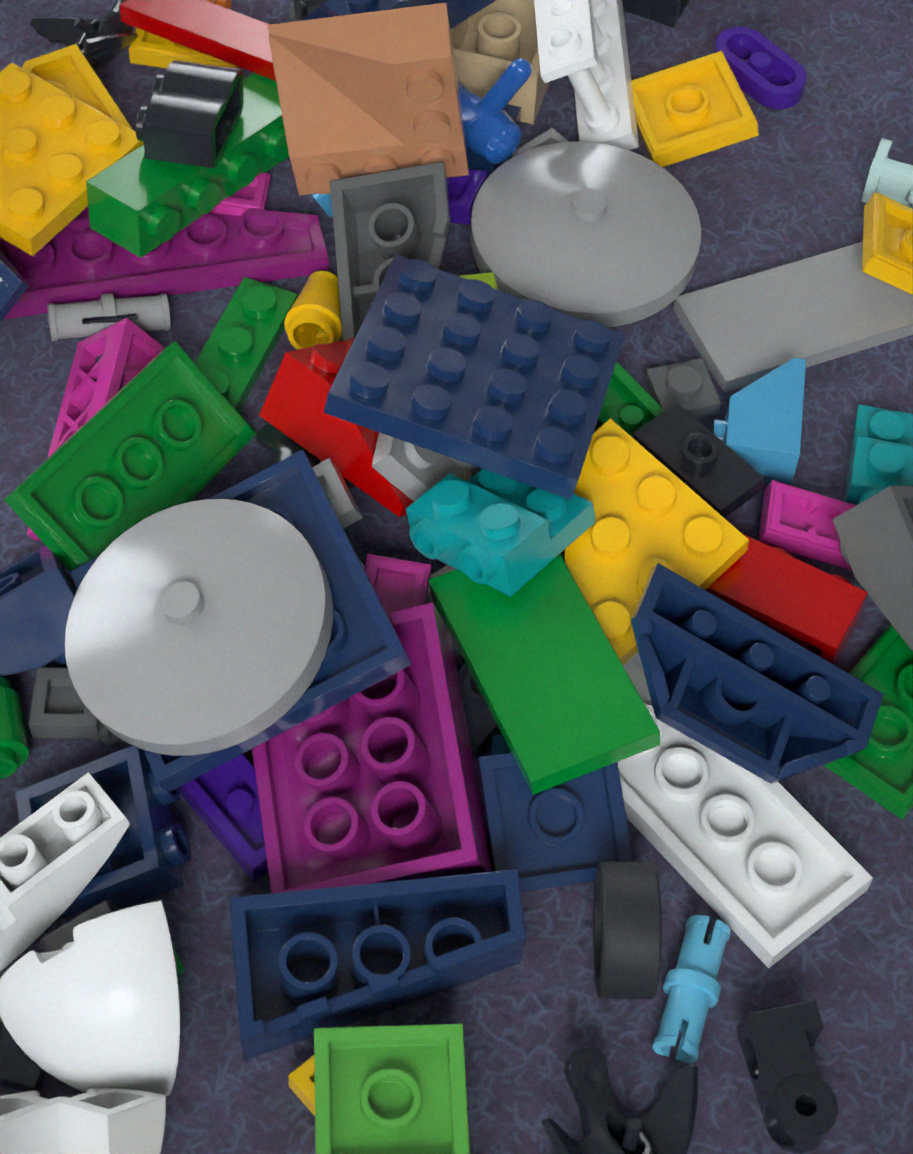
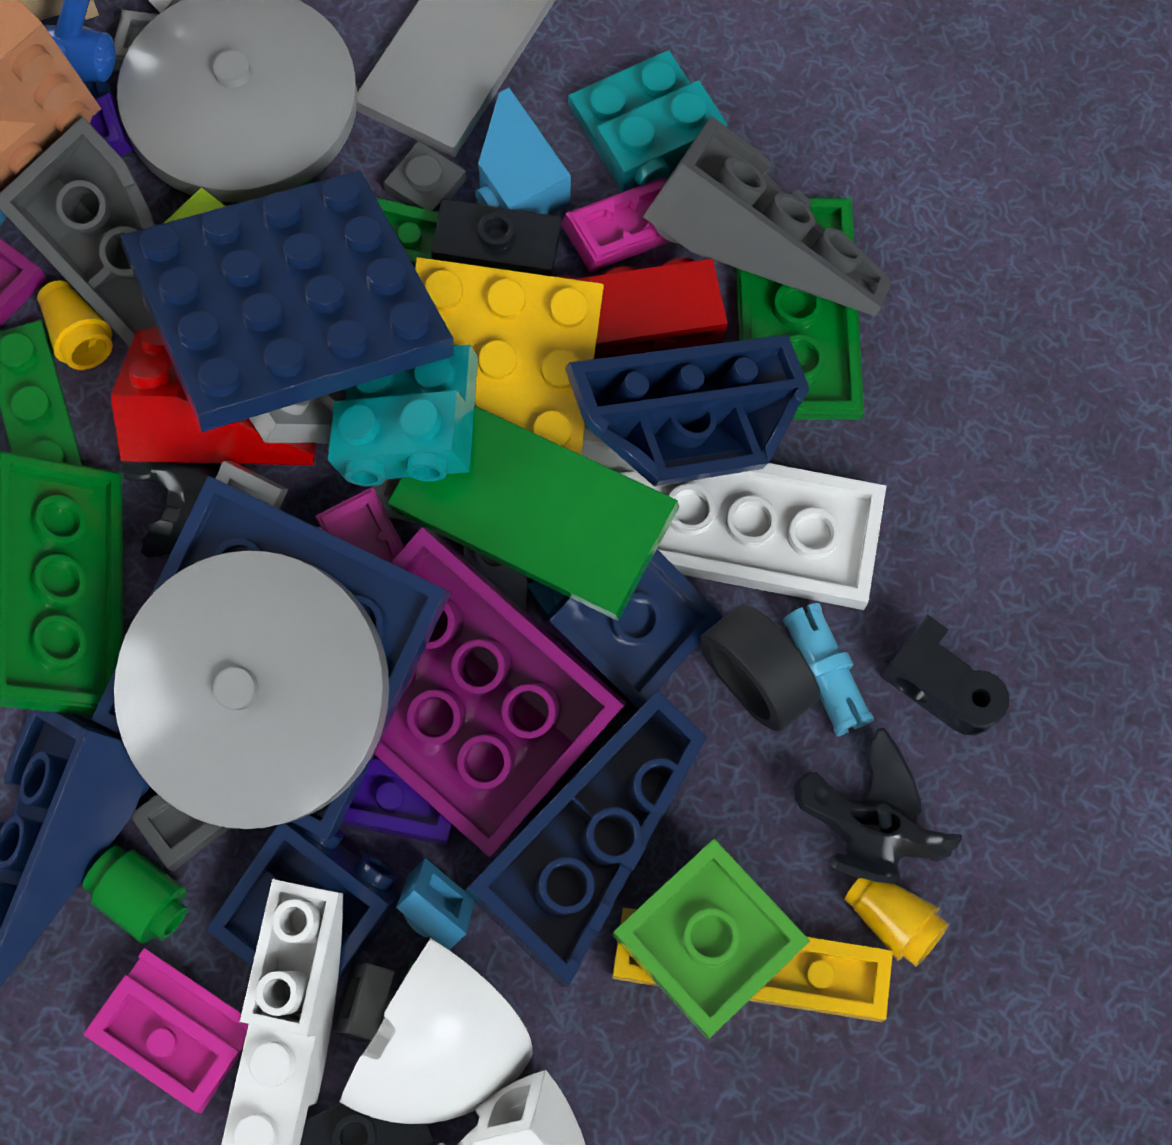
camera: 40 degrees left, 15 degrees up
none -> dark azure plate [396,858,475,950]

